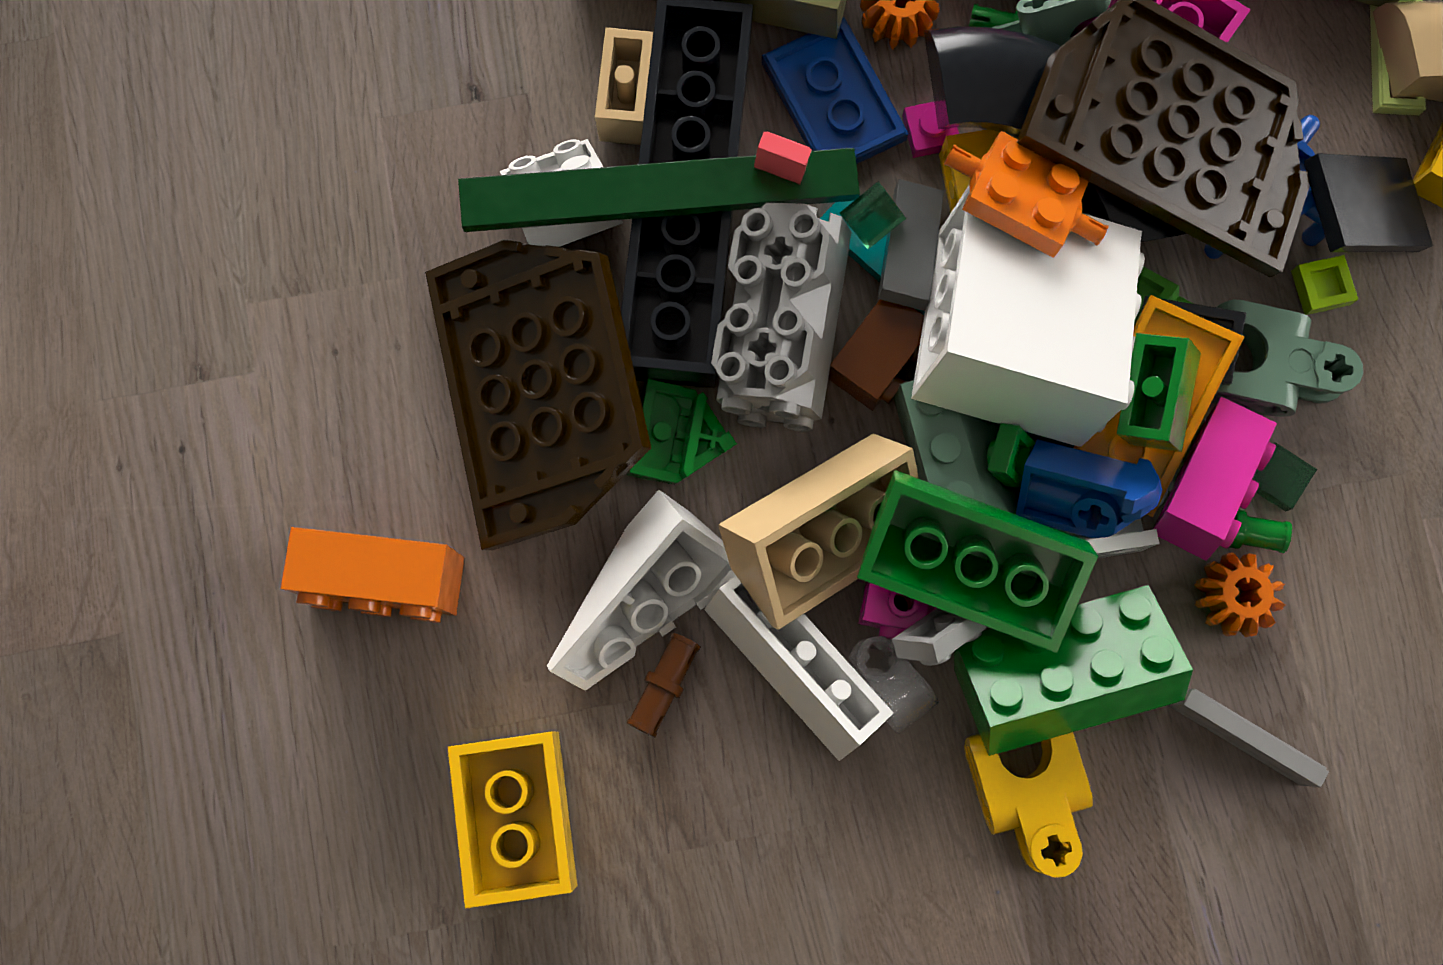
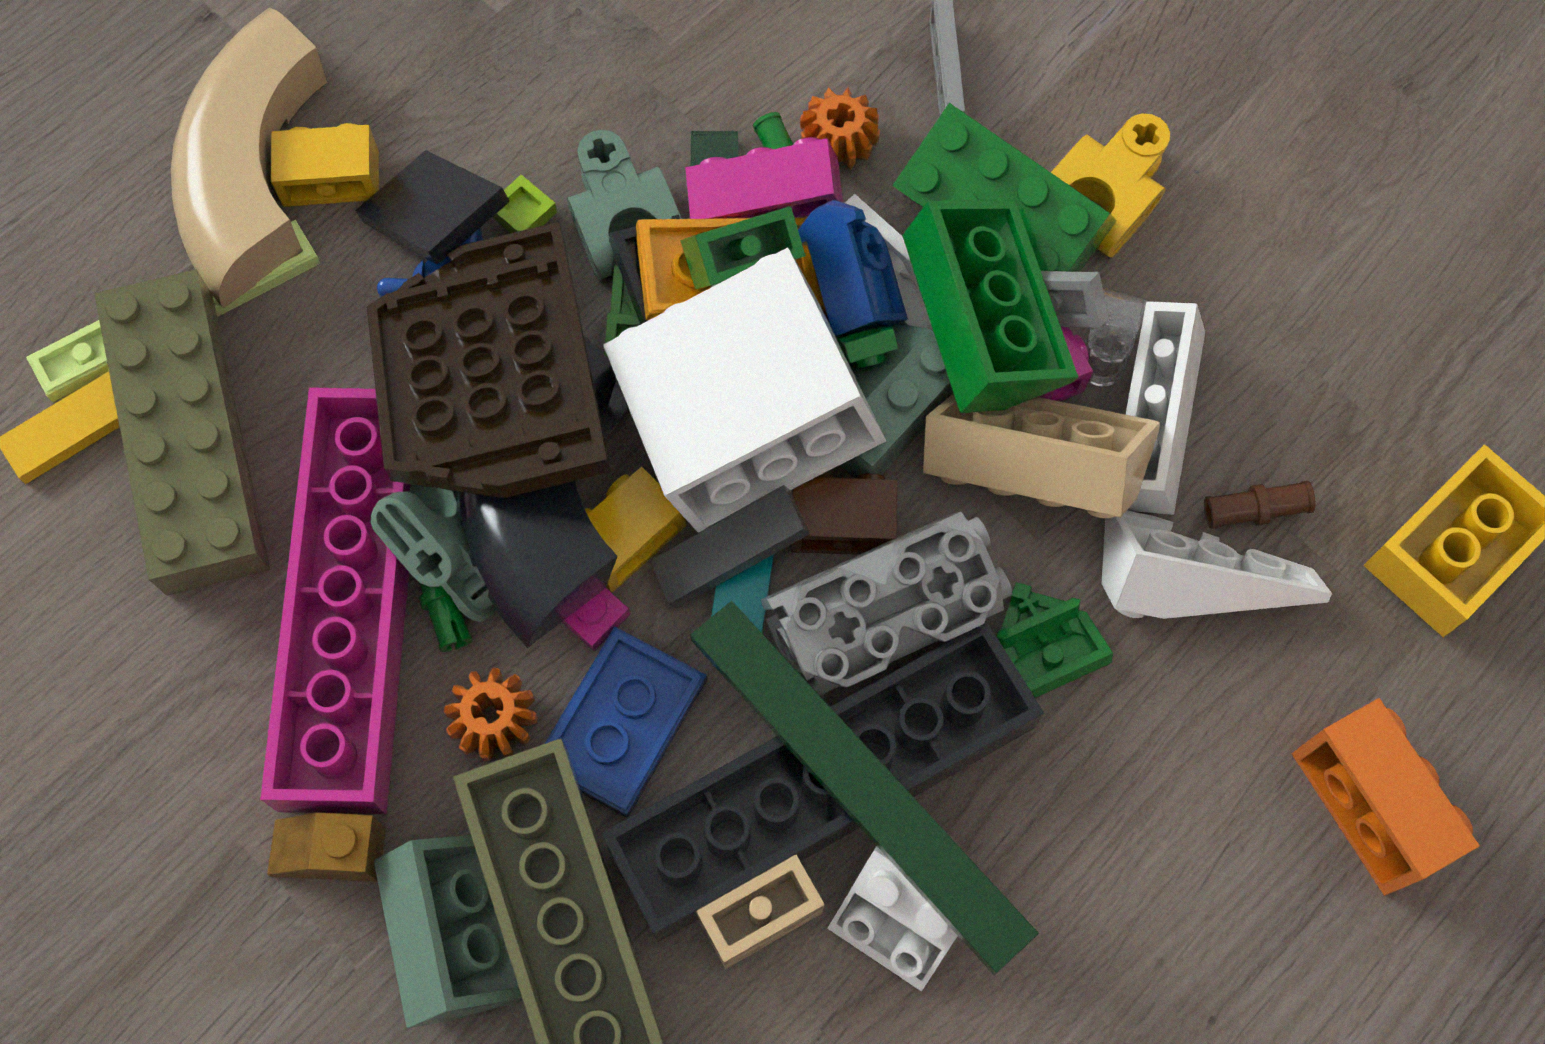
camera: 125 degrees left, 10 degrees down
dark brown plate [425,239,651,551] -> none
coral tile [754,131,812,184] -> none
clear green tile [840,181,907,249] -> none
orange plate [944,131,1109,258] -> none

